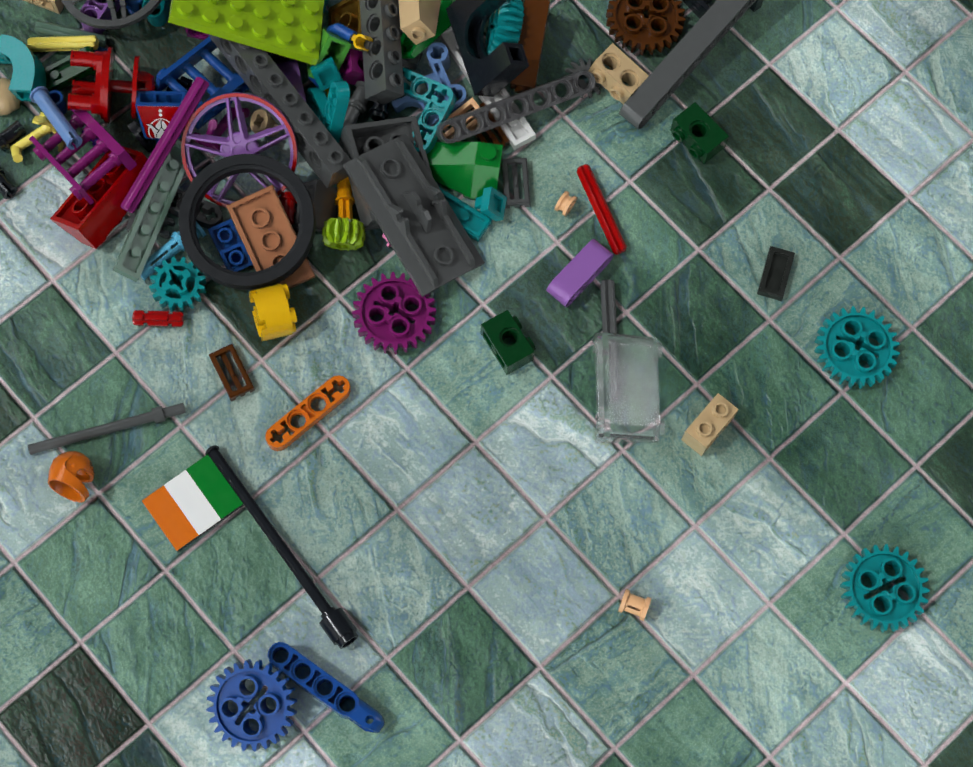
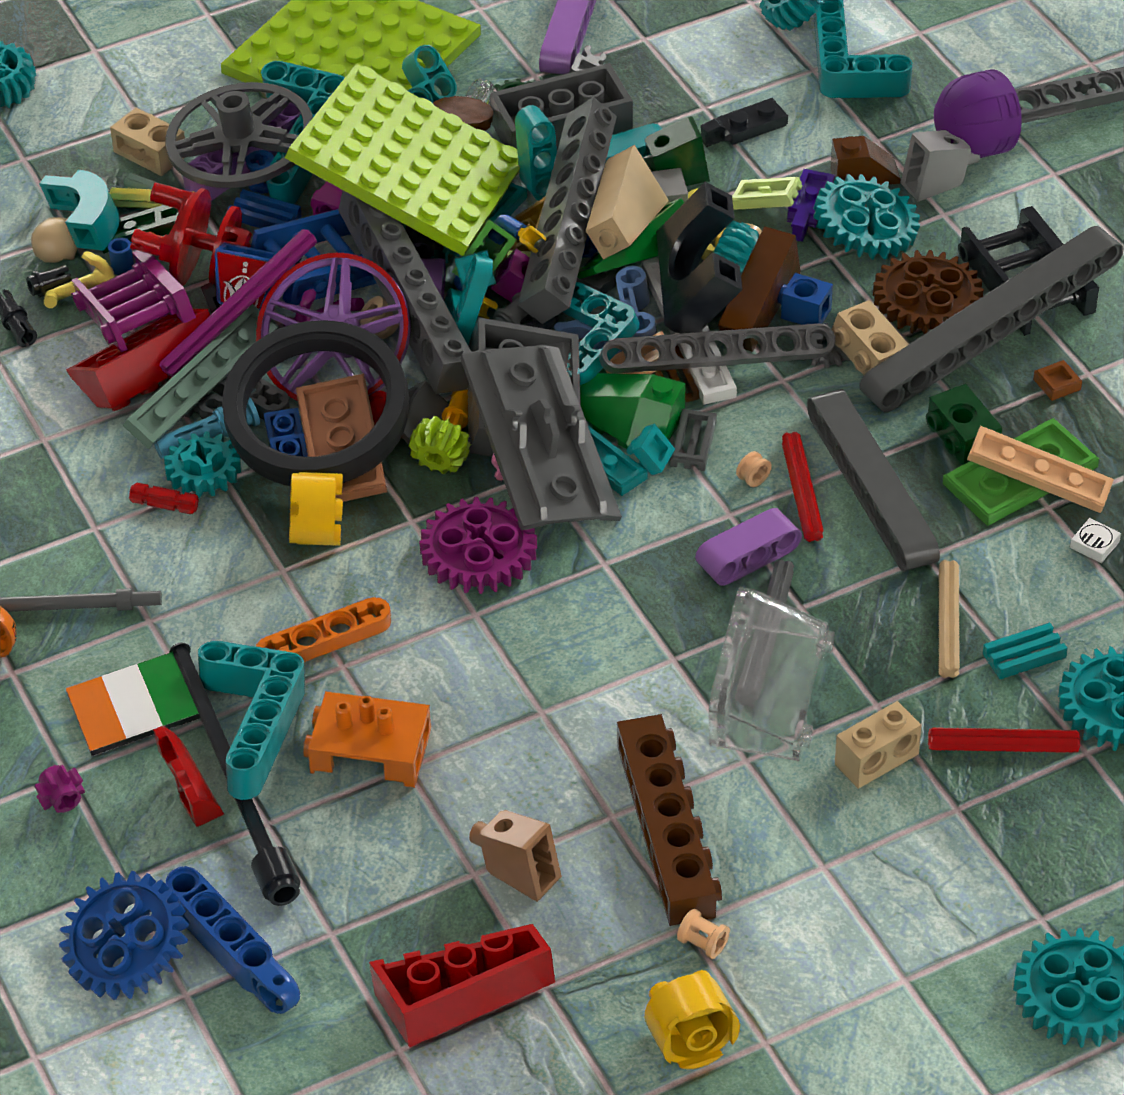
camera: 20 degrees right, 25 degrees down
medium blue pin [29,86,83,150] -> none
reddish brown tile [209,344,255,401] -> none
dark green brick [480,310,536,375] -> none
pearl dark grey tile [757,246,795,301] -> none
none -> magenta gear [34,765,85,813]
none -> red slope [153,726,225,827]
none -> teal beam [198,641,305,800]
none -> blue tile [227,189,302,229]
none -> orange piece [303,691,431,788]
none -> red wedge [369,924,555,1048]
none -> medium nougat torso [469,810,562,902]
none -> reddish brown brick [617,714,722,926]
none -> yellow brick [644,970,740,1069]
none -> blue brick [778,273,833,325]
none -> dark grey beam [807,389,940,572]
none -> red axle [927,727,1080,753]
none -> tan axle [939,560,960,678]
none -> bright green tile [943,418,1099,526]
none -> light nougat tile [967,426,1114,513]
none -> teal tile [983,622,1068,680]
none -> dark orange tile [1033,360,1082,401]
none -> white tile [1070,518,1121,563]

